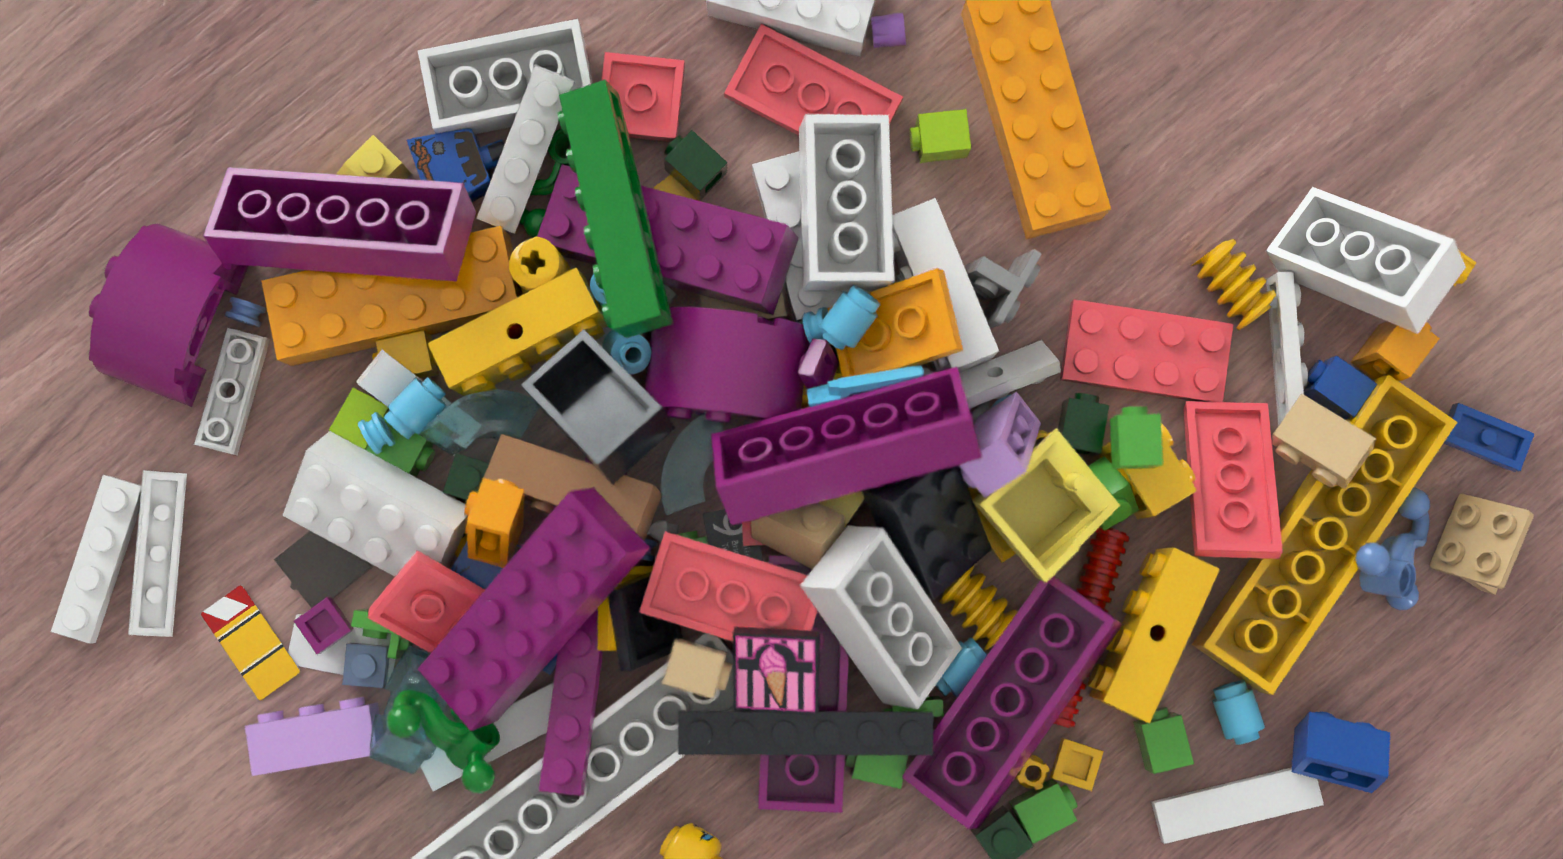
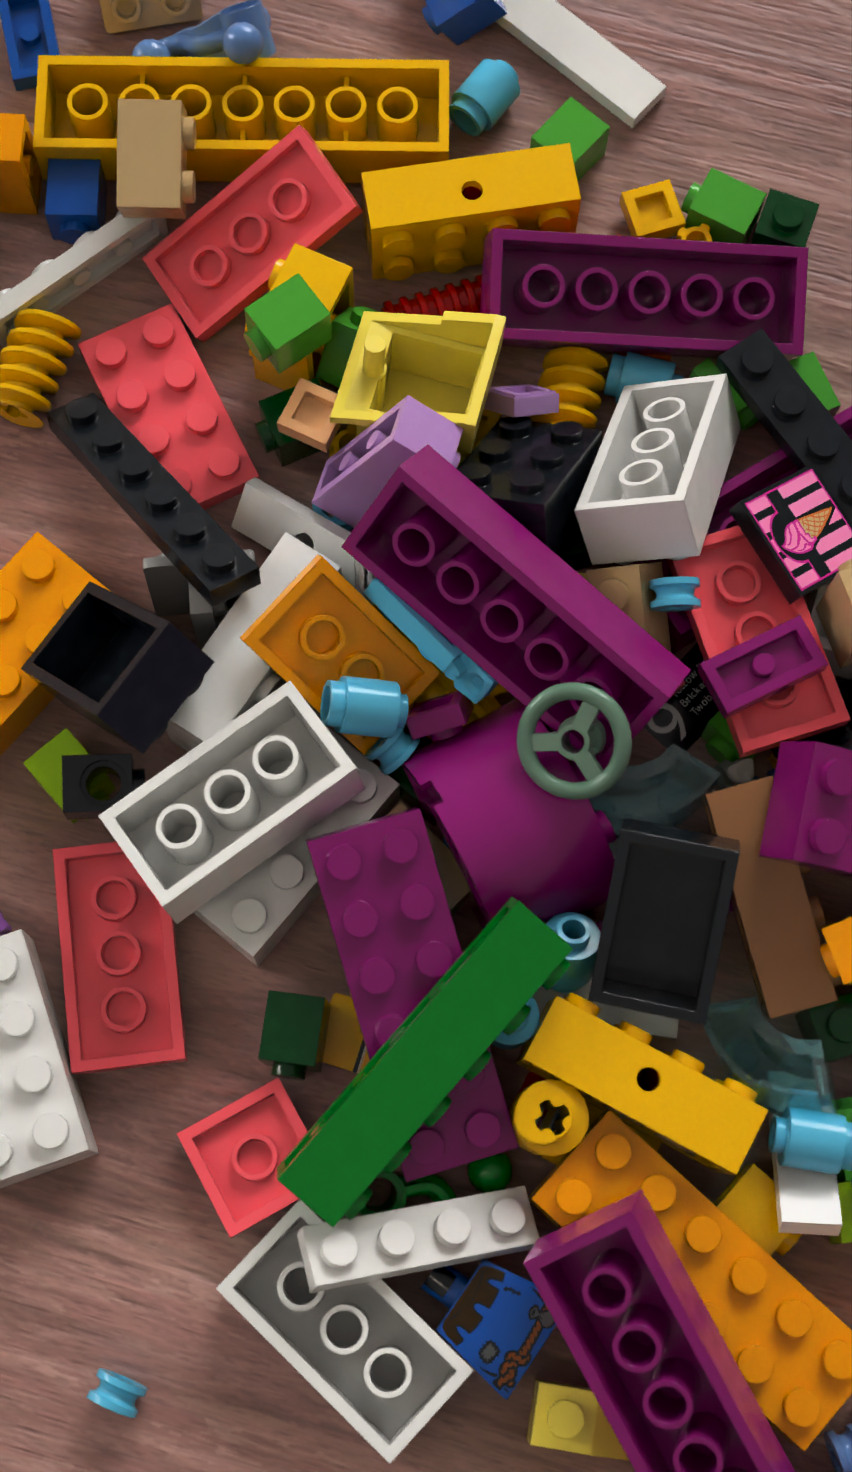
camera: 125 degrees left, 10 degrees down
none -> black piece [21,581,214,754]
none -> black plate [47,393,261,608]
none -> black brick [62,753,146,820]
none -> light nougat plate [277,378,341,453]
none -> lavender tile [484,384,559,417]
none -> sand green piece [517,682,632,800]
none -> medium azure bush [649,576,701,612]
none -> magenta plate [697,615,828,719]

